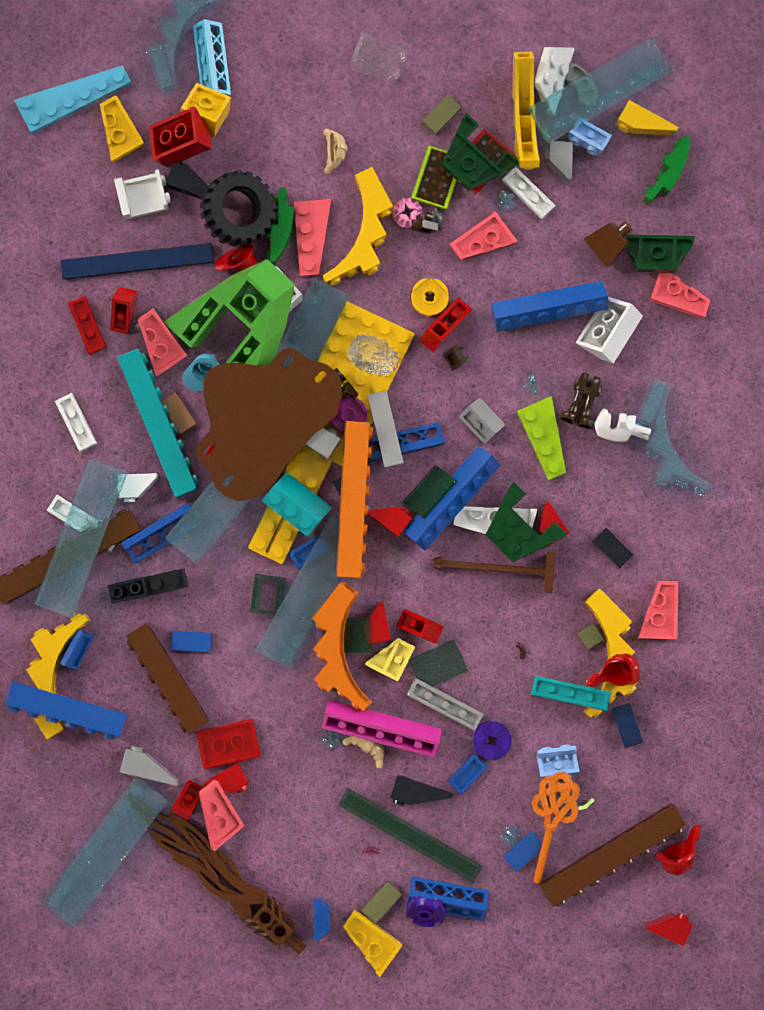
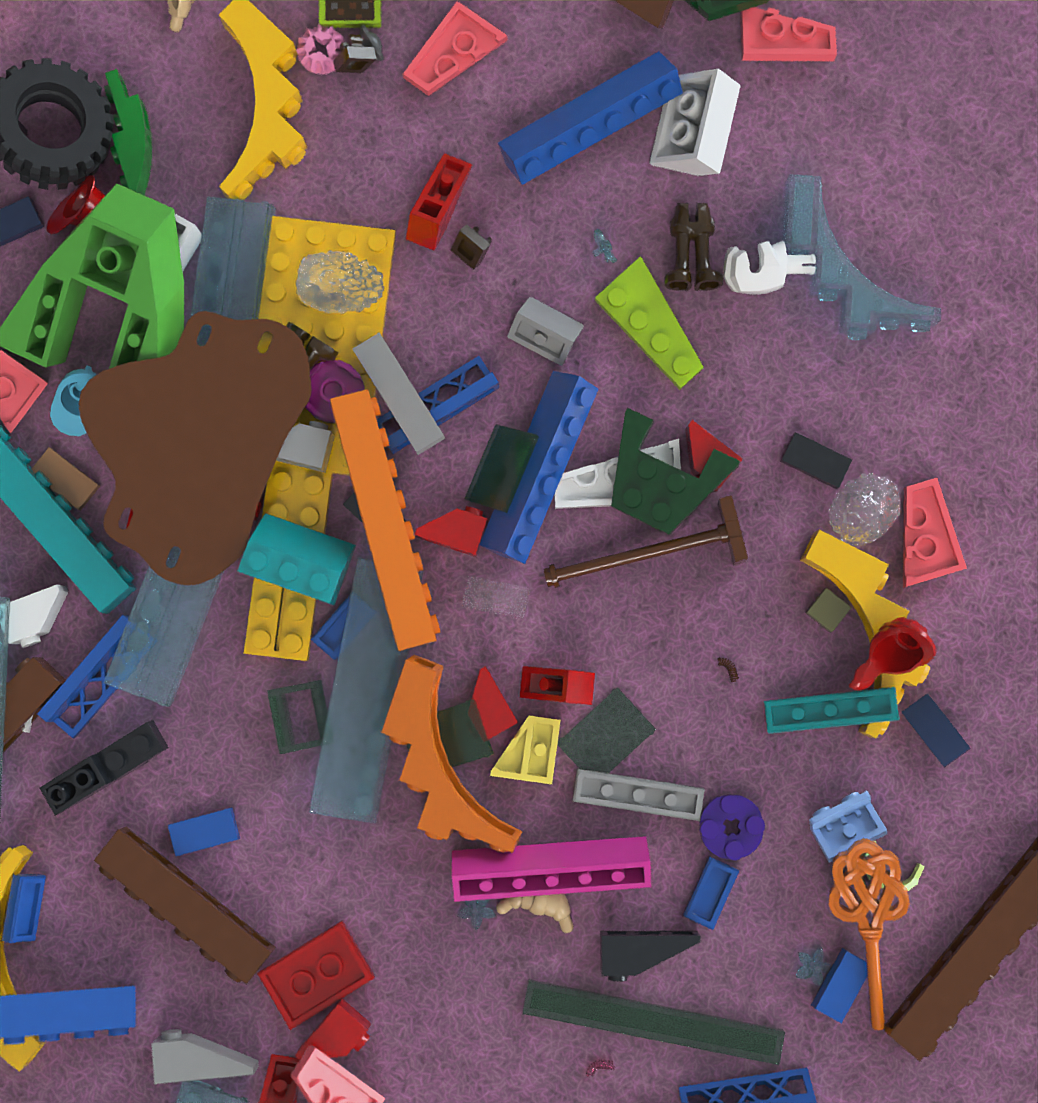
camera: 15 degrees left, 0 degrees up
coral wing [294,199,331,277] -> none
yellow plate [411,278,449,317] -> none
none -> clear piece [828,473,901,547]

